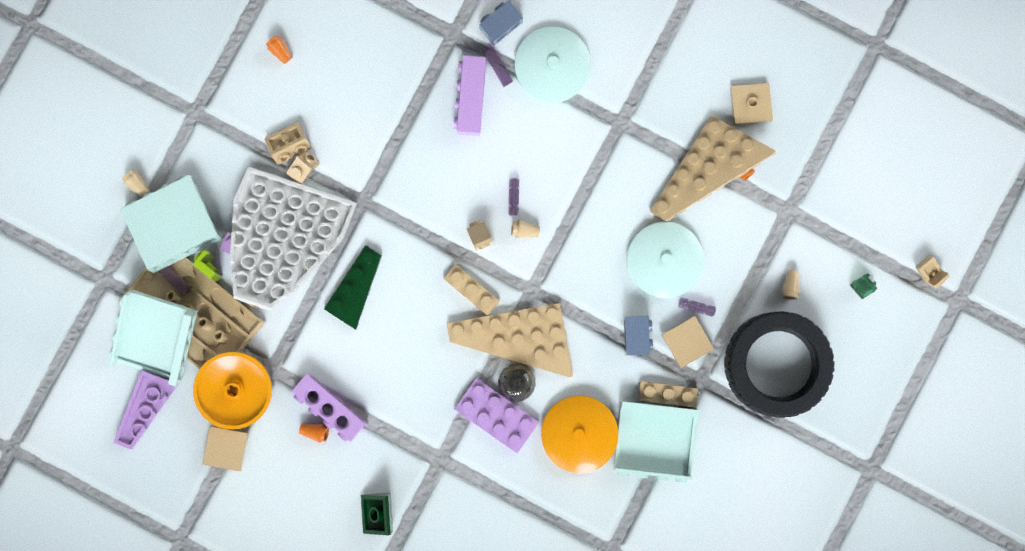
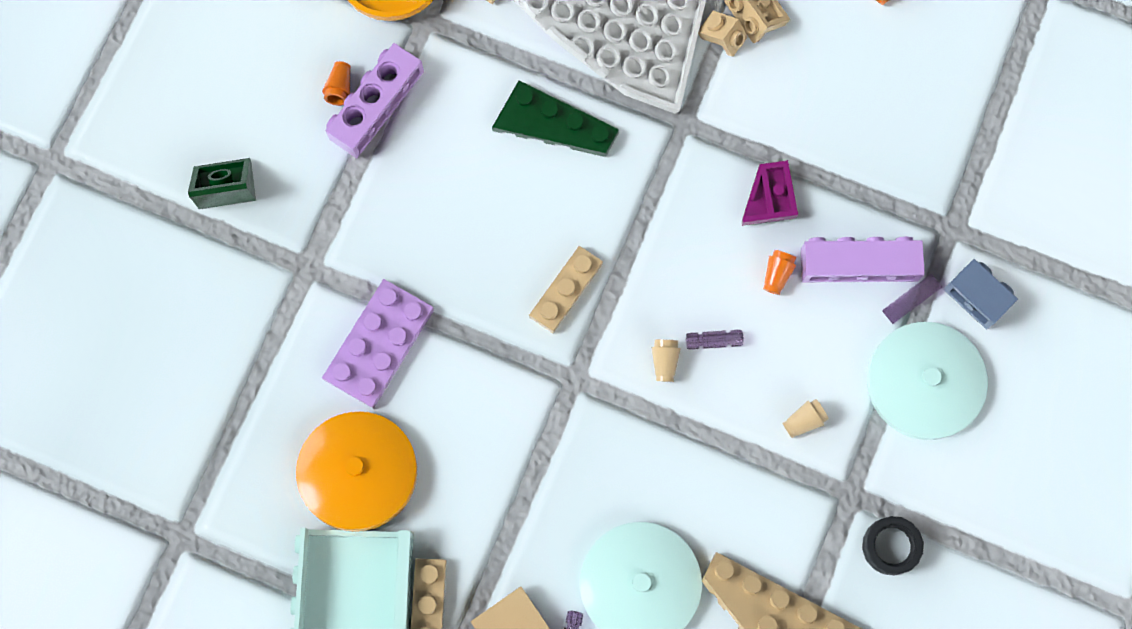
camera: 90 degrees right, 10 degrees down
tan wing [447,303,573,377] -> none
tan slope [467,220,493,251] -> none
clear smoke cylinder [498,363,536,402] -> none
sand blue brick [624,316,653,355] -> none
none -> magenta wing [741,160,798,226]
none -> orange cone [763,250,796,295]
none -> tan cone [782,399,829,438]
none -> black tyre [862,516,924,576]

